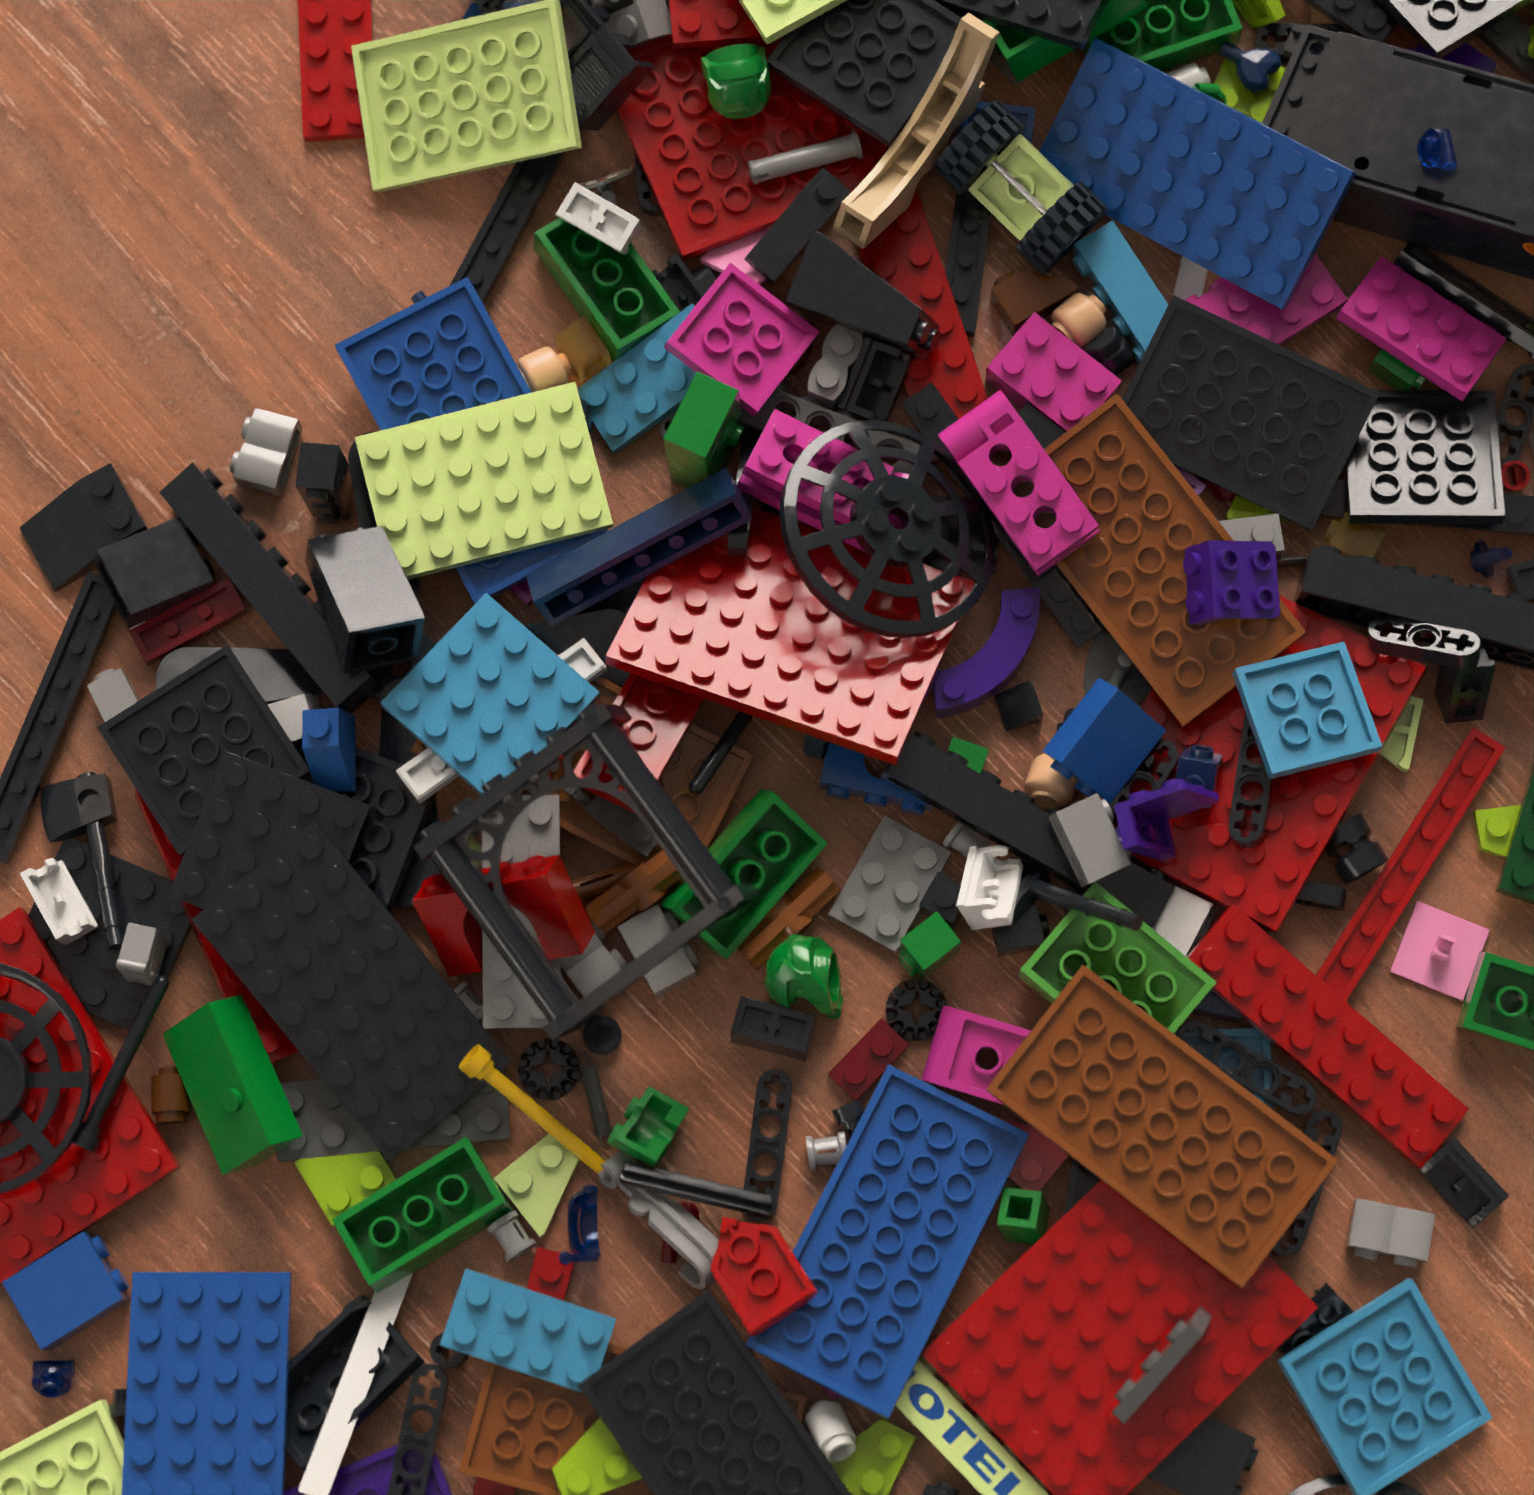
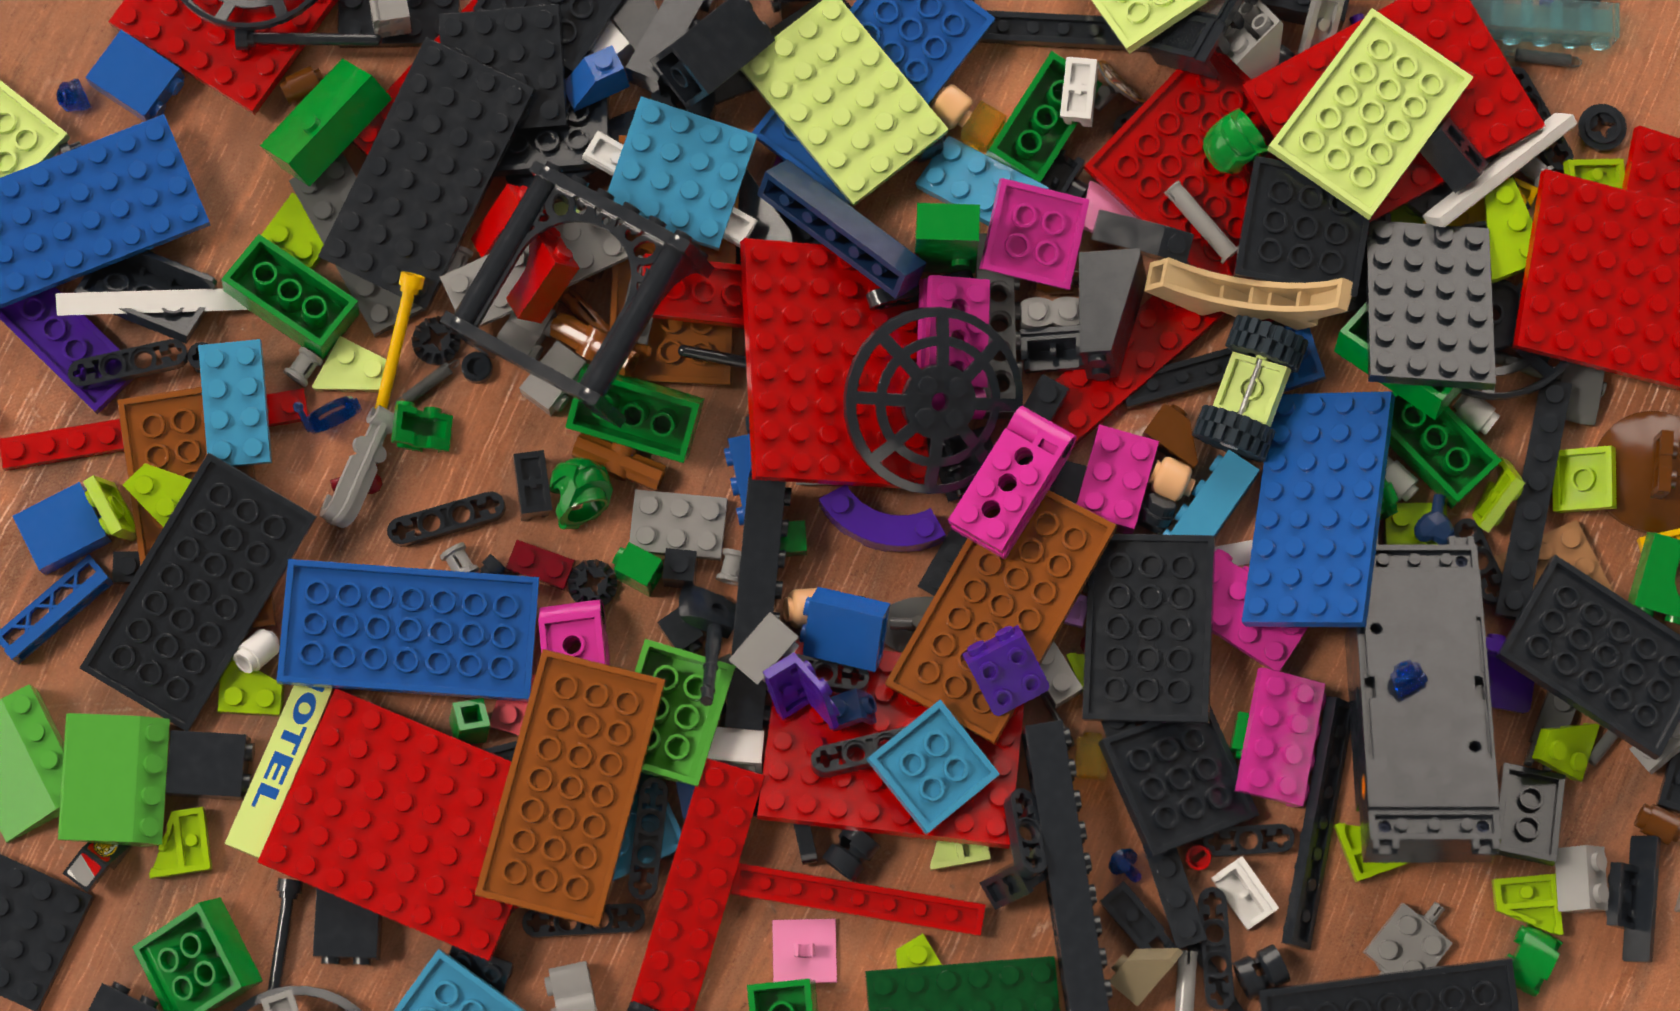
camera: 60 degrees right, 0 degrees up
black axle [620,1161,774,1218] -> none
red tile [710,1217,818,1337] -> none
white hinge [957,845,1023,930] -> none
black slope [994,680,1043,732] -> none
dark grey wing [1112,1306,1213,1423] -> none

